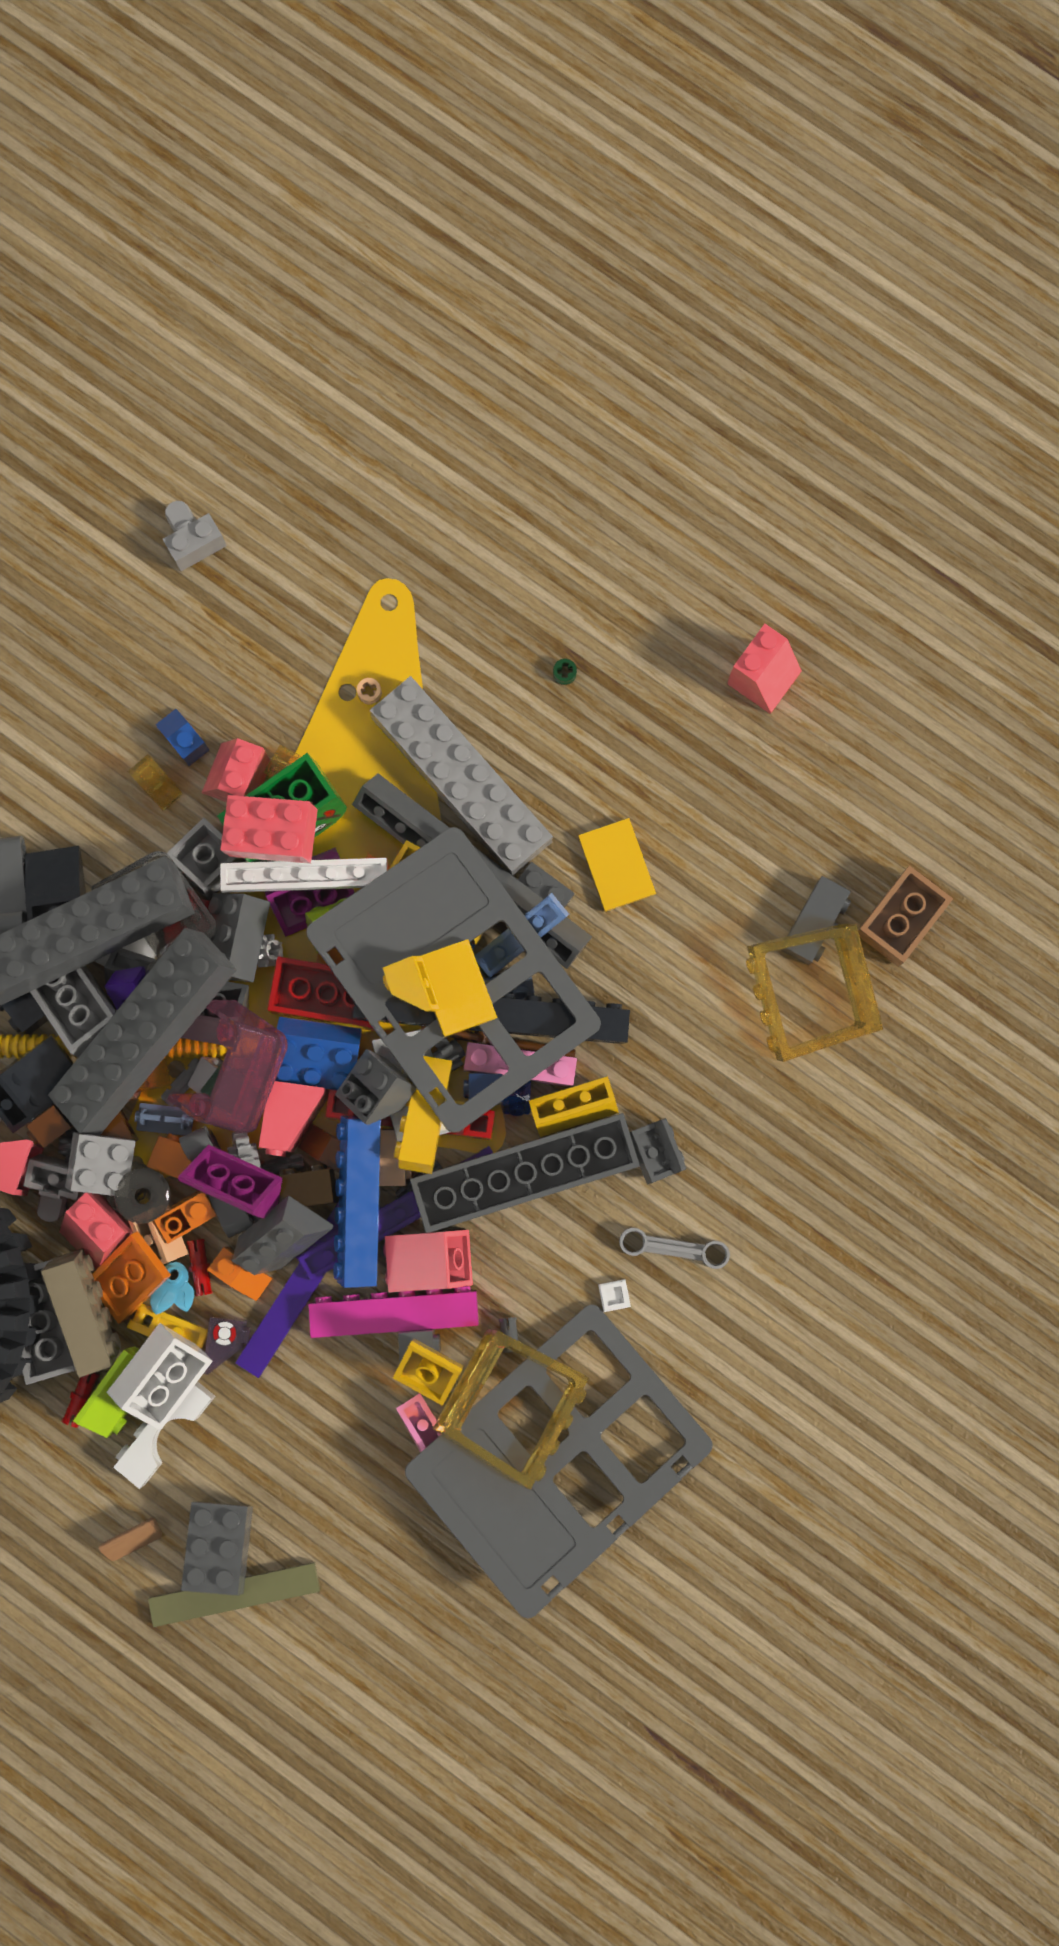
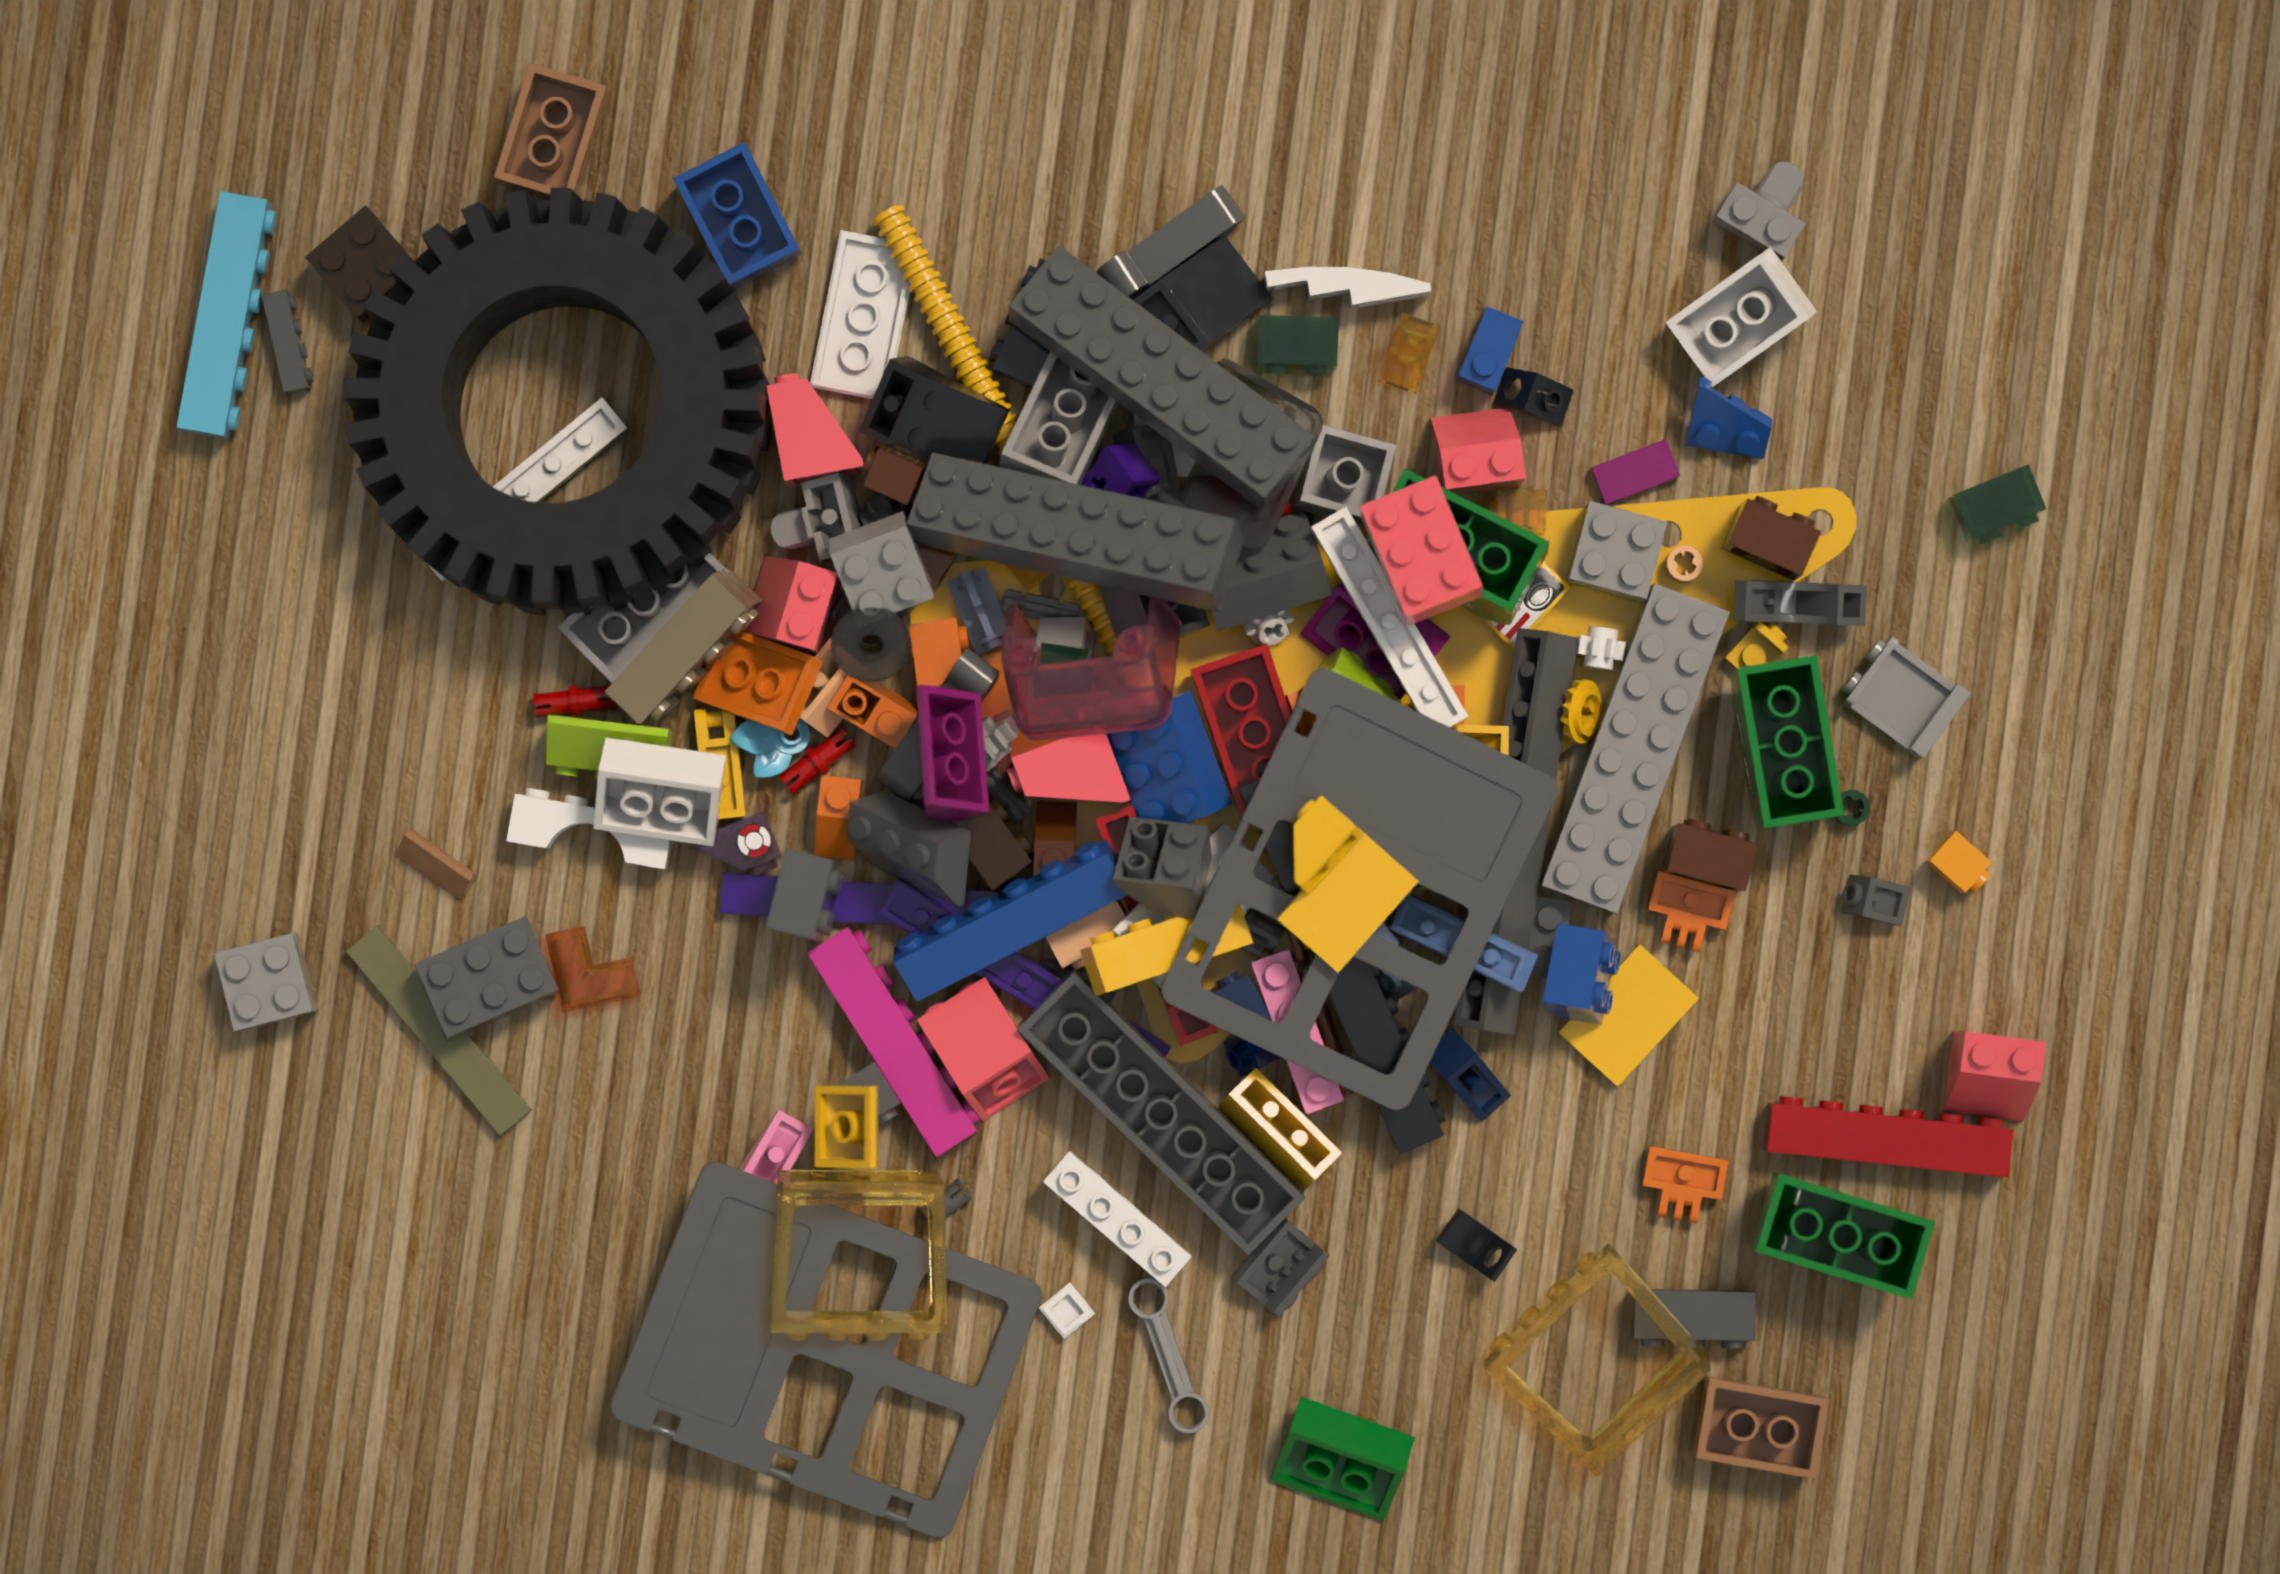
camera: 60 degrees right, 5 degrees up
none -> light grey brick [214,933,318,1031]
none -> clear orange brick [545,926,641,1013]
none -> dark grey brick [766,849,845,942]
none -> white brick [1043,1150,1192,1287]
none -> clear green brick [1256,315,1339,376]
none -> white slope [1264,267,1431,309]
none -> green slope [1270,1397,1415,1522]
none -> dark blue slope [1429,1028,1511,1122]
none -> black bracket [1436,1208,1517,1282]
none -> slope [1485,561,1572,649]
none -> black bracket [1493,367,1574,427]
none -> blue brick [1543,923,1621,1025]
none -> yellow gear [1560,679,1603,744]
none -> light grey brick [1566,501,1668,602]
none -> white gear [1576,626,1626,671]
none -> magenta tile [1591,439,1680,505]
none -> orange hinge [1642,1145,1729,1224]
none -> orange hinge [1647,871,1736,952]
none -> reddish brown brick [1661,818,1758,892]
none -> white brick [1666,246,1817,387]
none -> blue wing [1685,377,1772,459]
none -> reddish brown brick [1721,496,1822,581]
none -> yellow bracket [1724,622,1789,669]
none -> green brick [1731,655,1844,830]
none -> dark grey arch [1734,580,1867,626]
none -> green brick [1750,1172,1935,1299]
none -> red brick [1764,1096,2014,1177]
none -> light grey panel [1841,636,1971,760]
none -> dark grey bracket [1841,874,1911,926]
none -> light orange brick [1924,831,1992,893]
none -> clear green brick [1949,464,2047,545]

